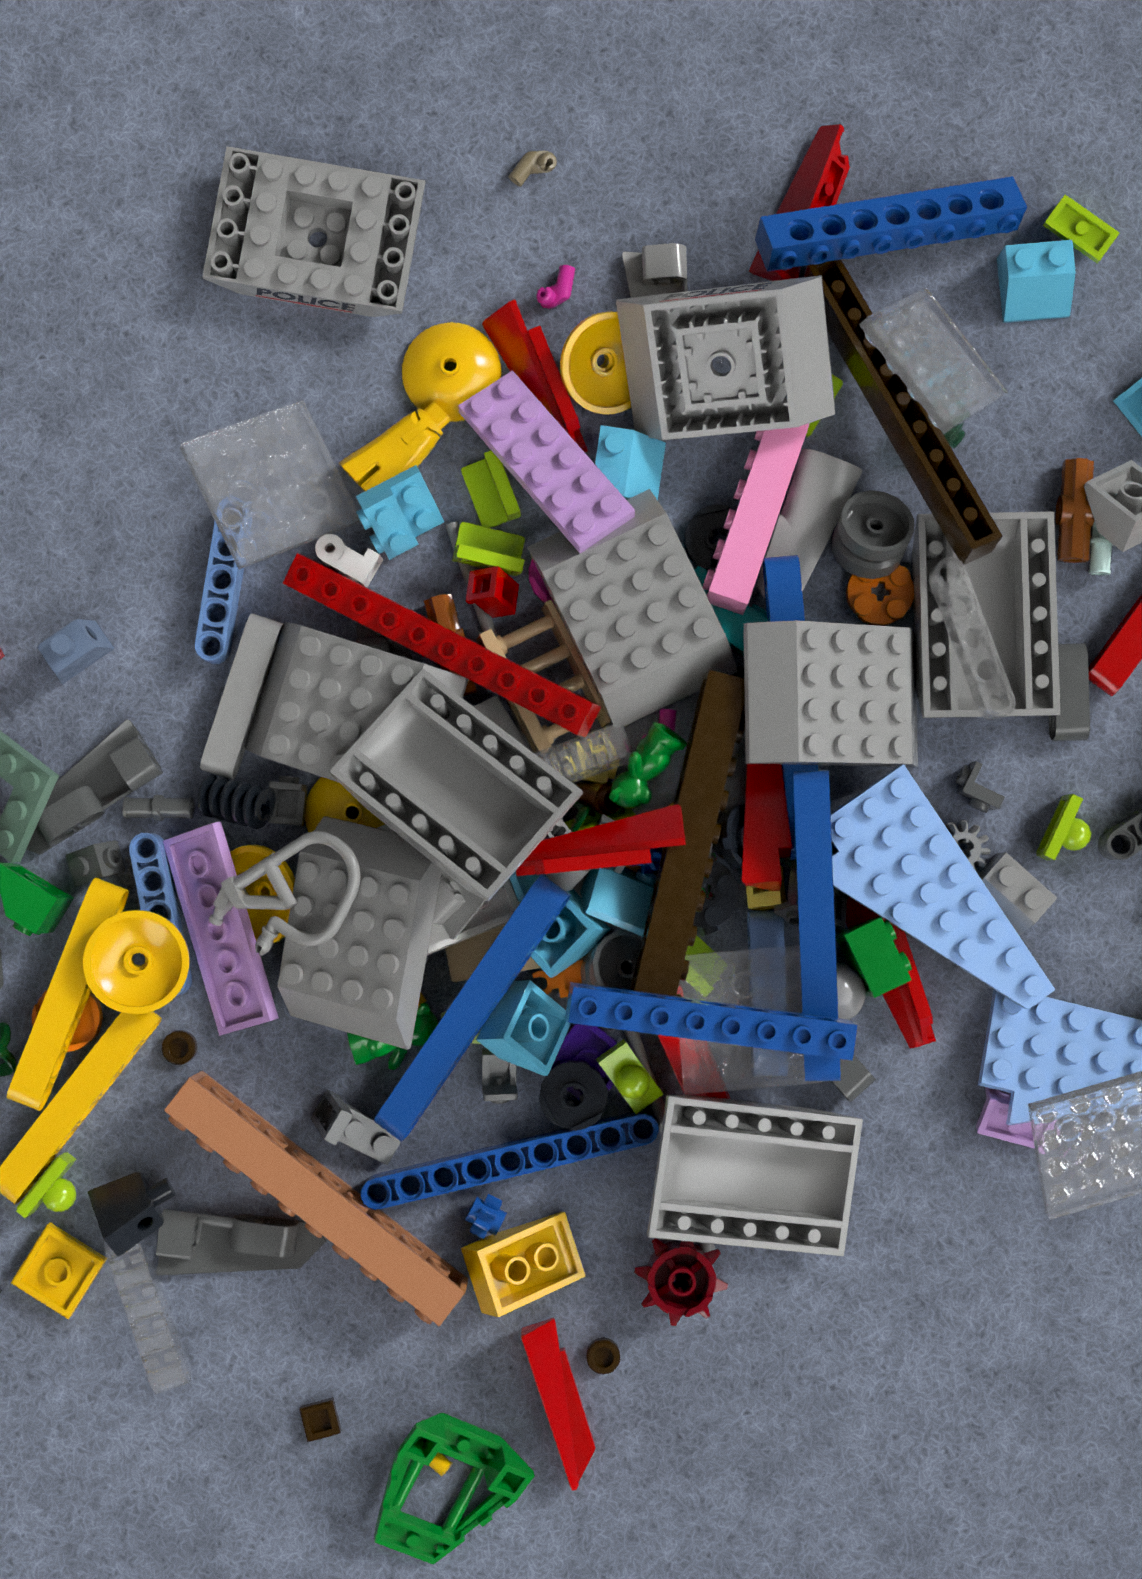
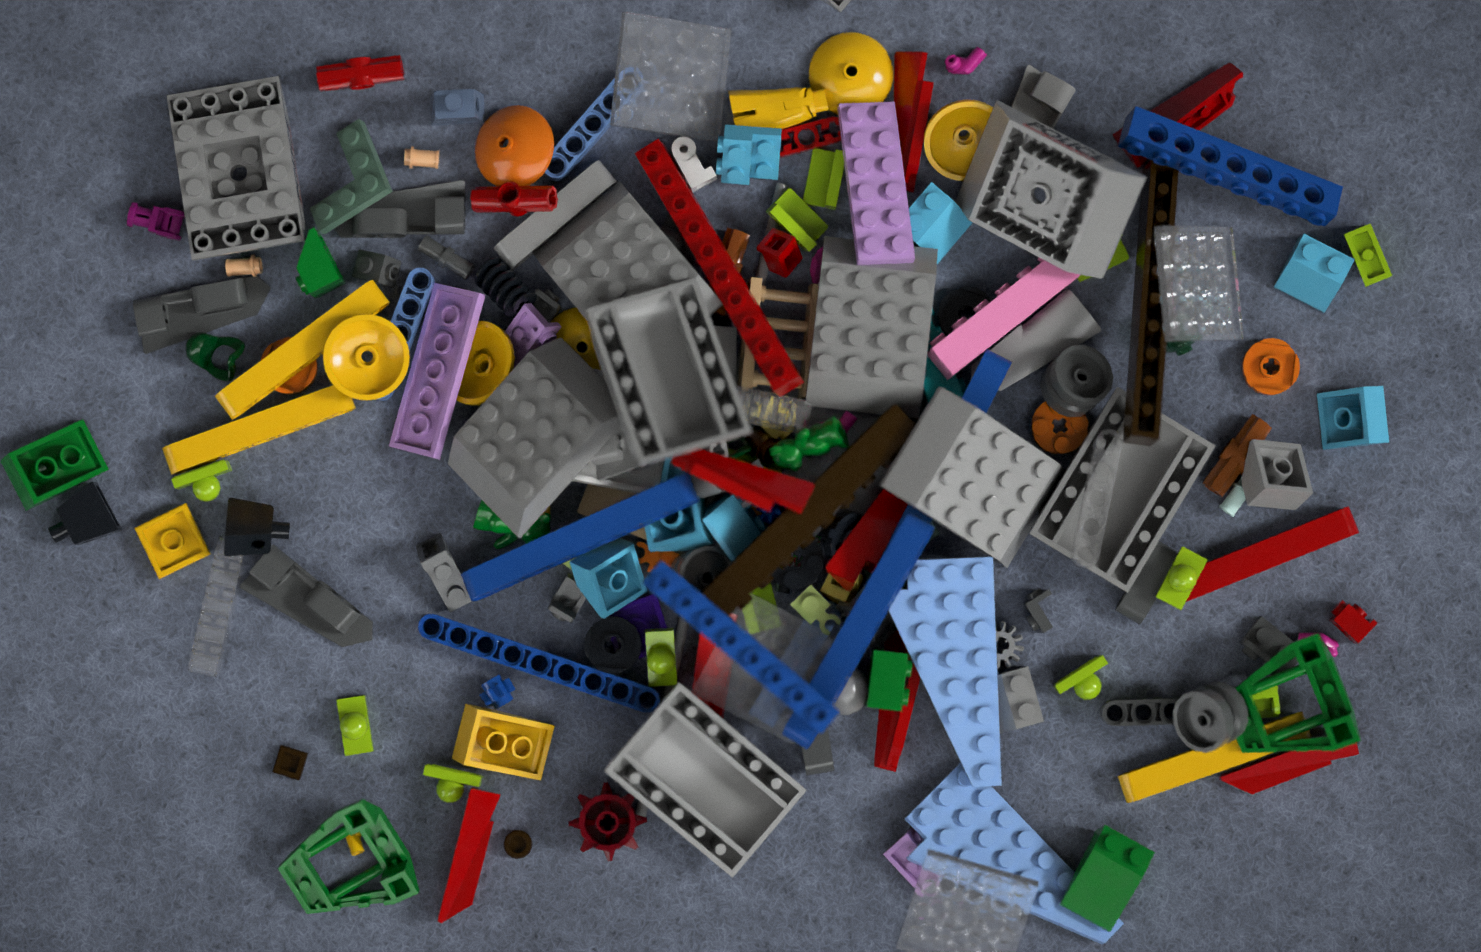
camera: 40 degrees right, 0 degrees up
dark brown tile [162,1030,198,1065] -> none
nougat brick [164,1071,468,1326] -> none
light grey piece [209,831,361,956] -> none
none -> lime tile [336,695,374,756]
none -> light nougat pin [404,146,439,169]
none -> lime tile [423,763,483,803]
none -> red piece [470,181,558,217]
none -> orange dish [475,105,554,186]
none -> lavender bracket [505,303,561,368]
none -> red beam [780,117,841,158]
none -> yellowish green plate [790,585,841,635]
none -> lime tile [1155,546,1208,610]
none -> orange plate [1242,338,1300,395]

